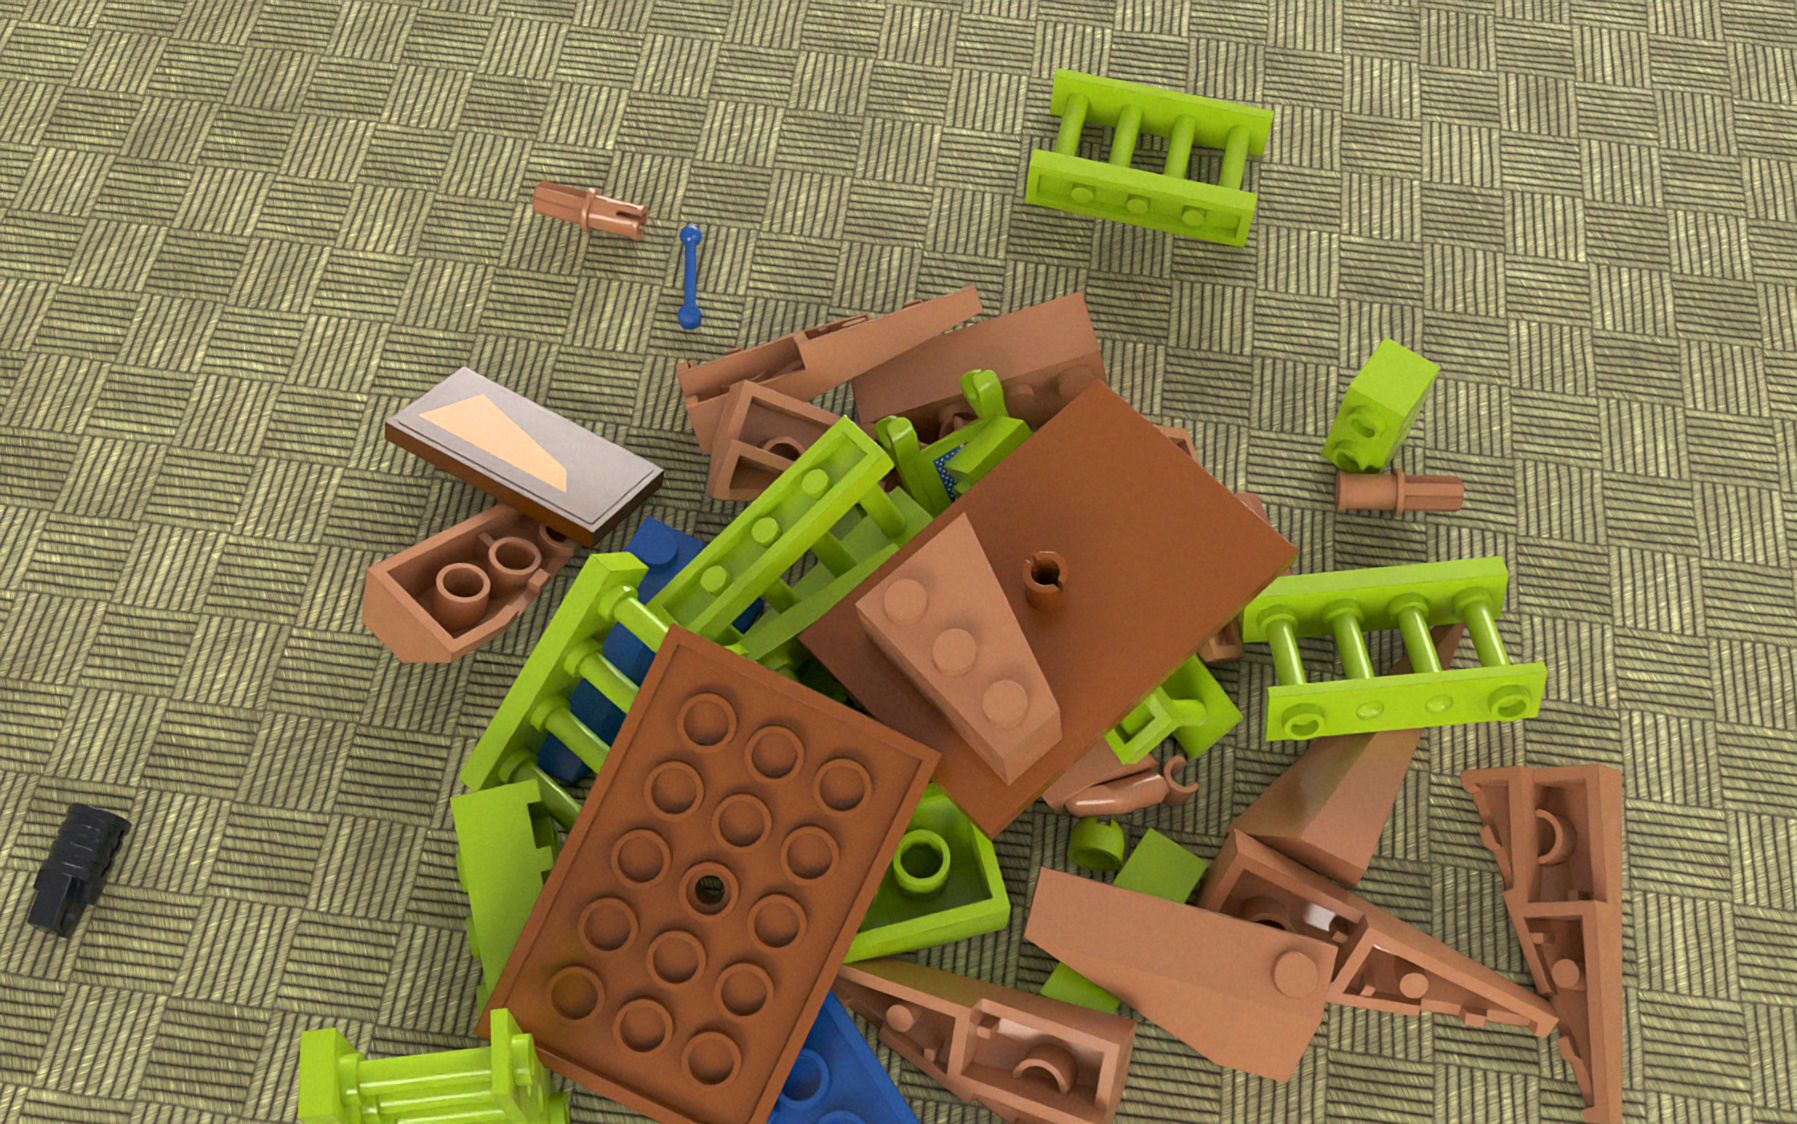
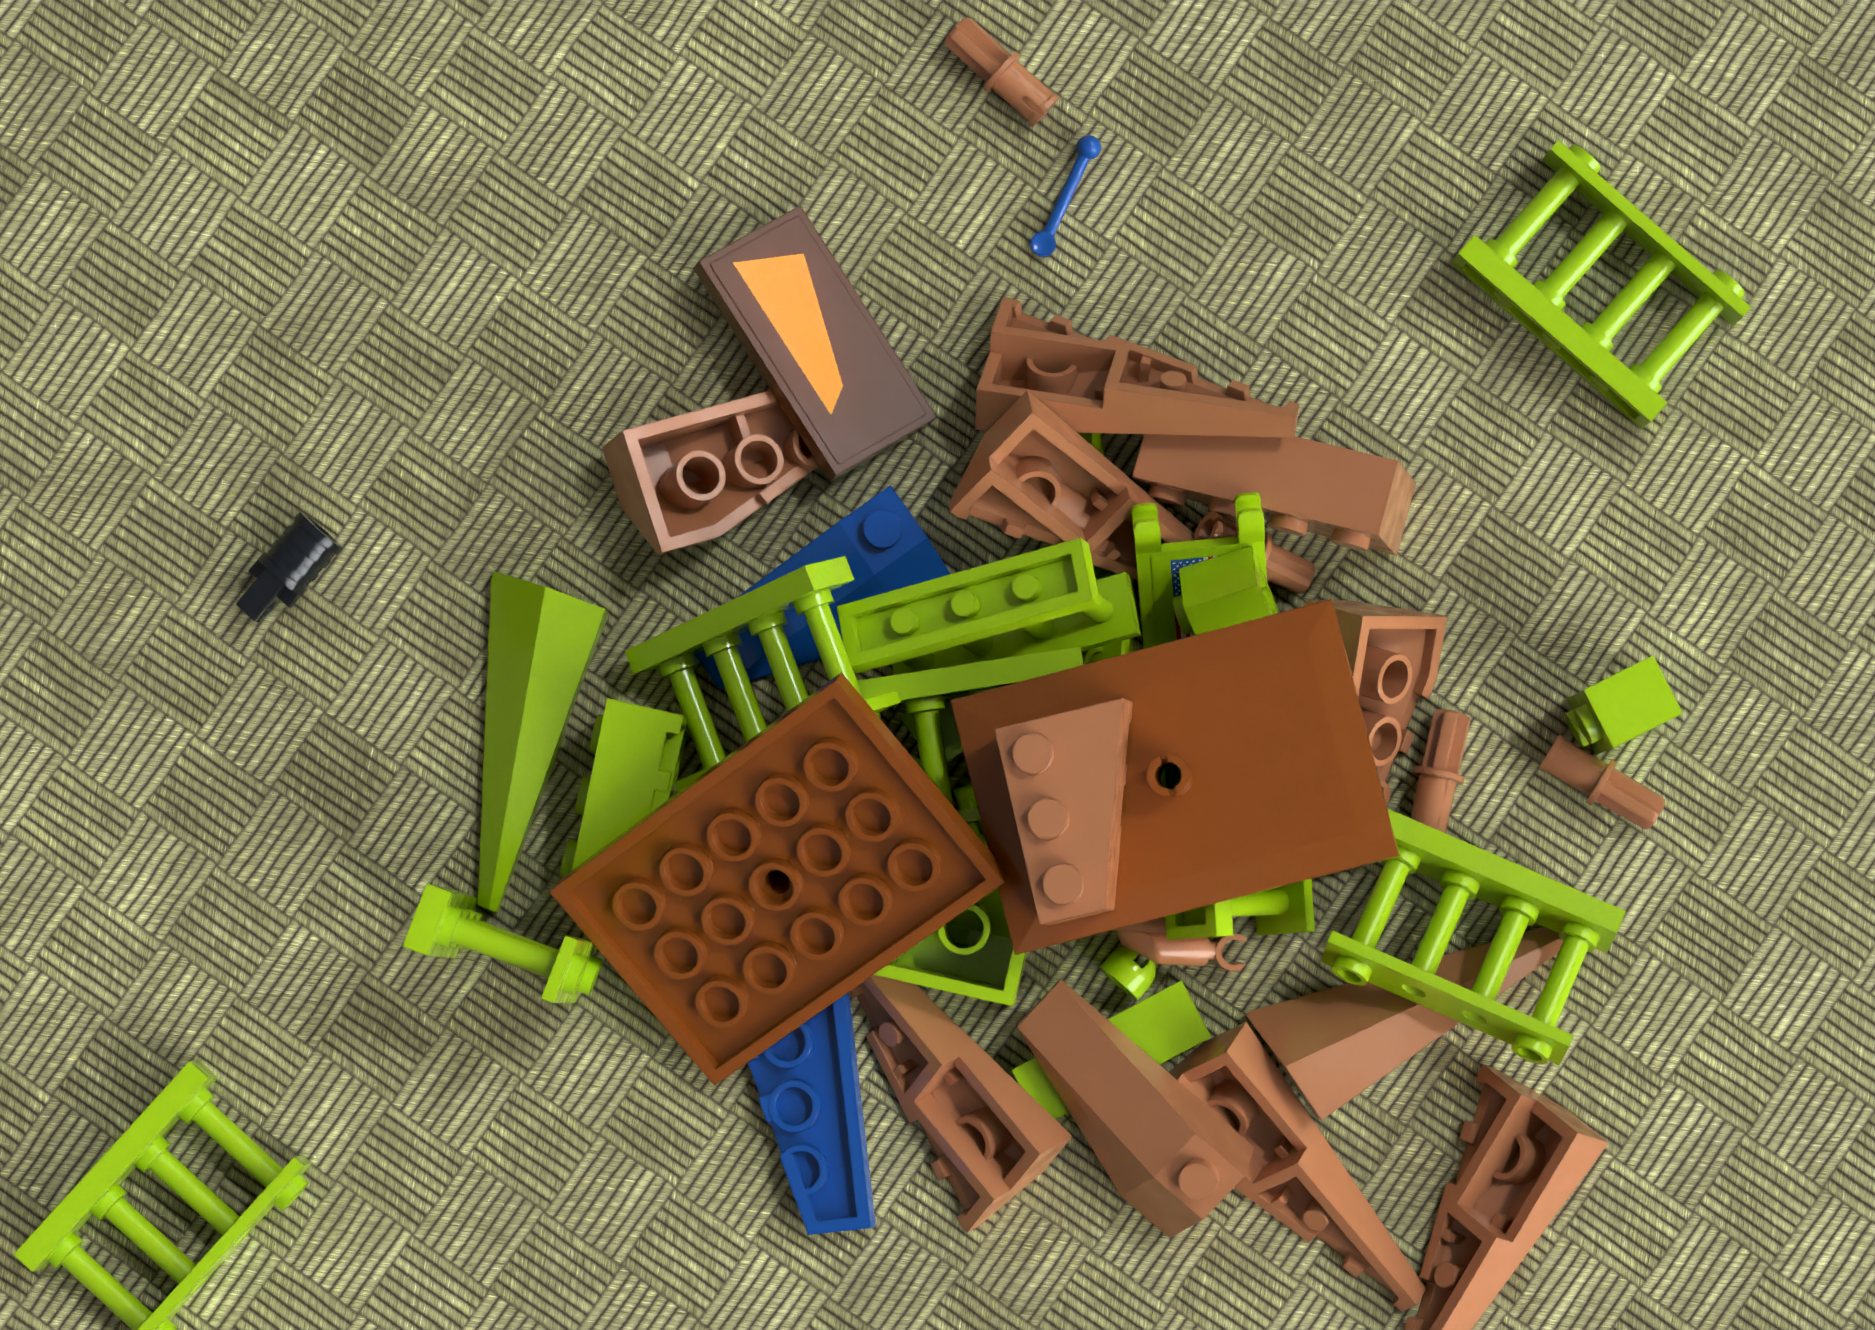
camera: 30 degrees right, 25 degrees up
none -> lime wedge [478,571,609,913]

